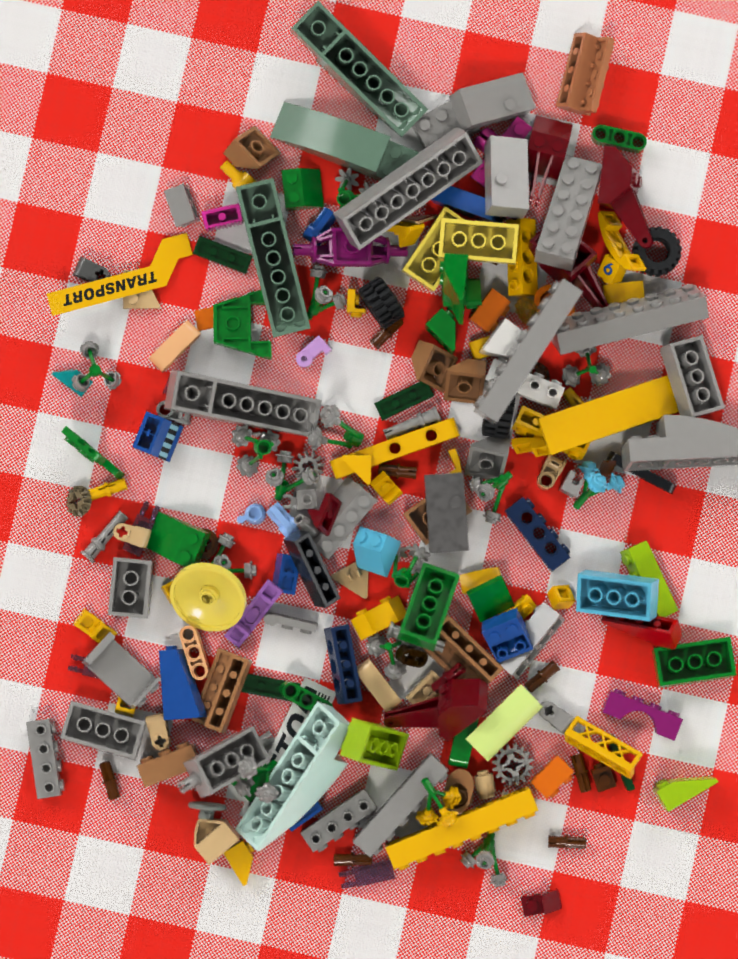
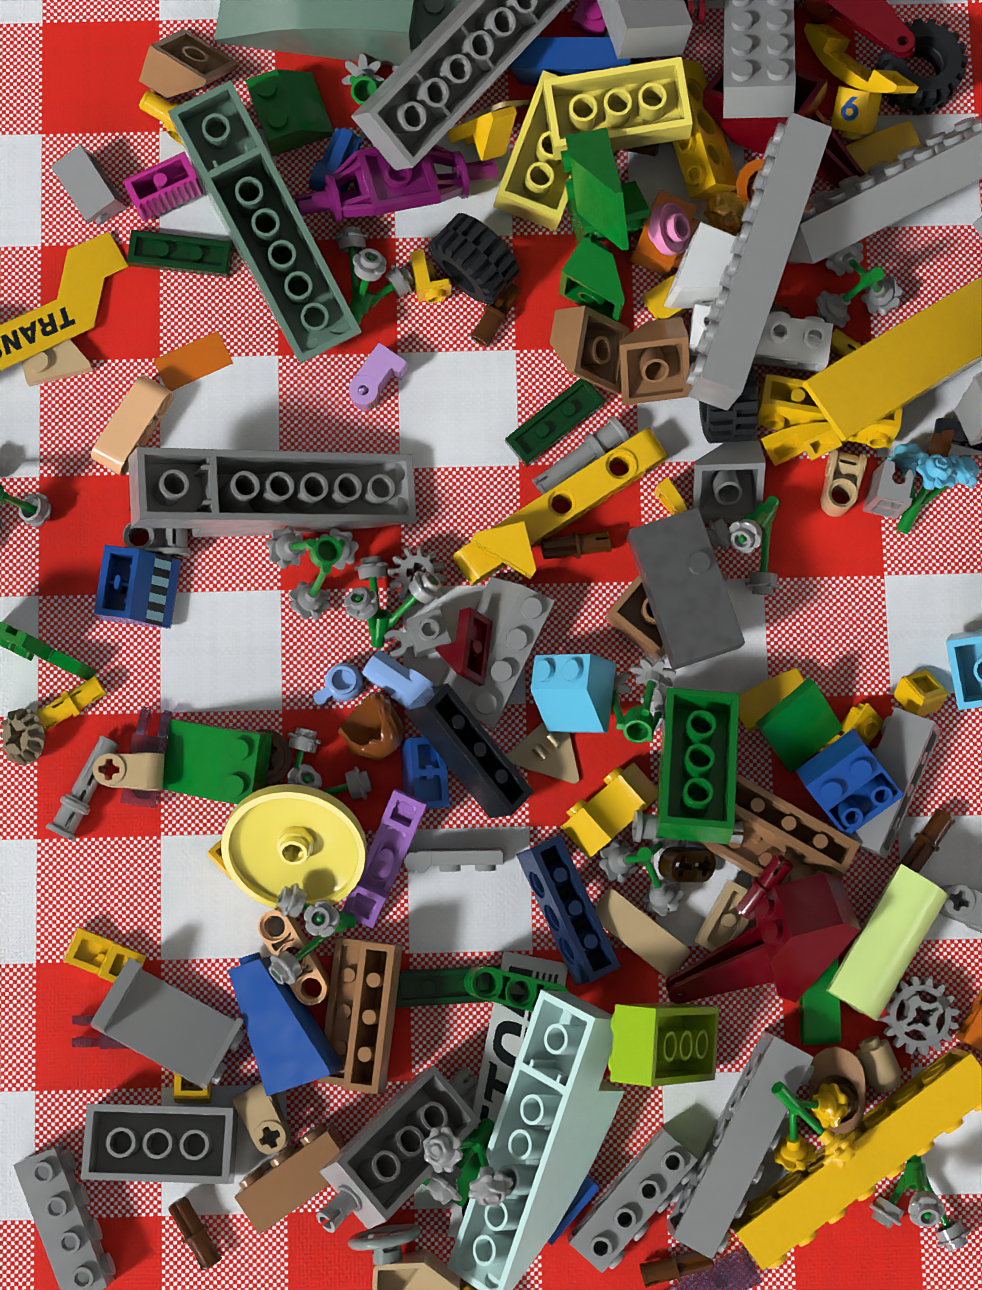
camera: 15 degrees left, 5 degrees down
light grey brick [108,557,154,619] -> none
green wing [213,290,272,360] -> none
light grey cone [294,514,320,538] -> none
light grey plant [308,404,364,451] -> none
yellow bracket [370,471,403,505] -> none
dark blue brick [504,497,571,572] -> none
none -> light grey plant [269,883,356,985]
none -> dark orange hair [338,692,405,761]
none -> bright pink plate [648,203,690,256]

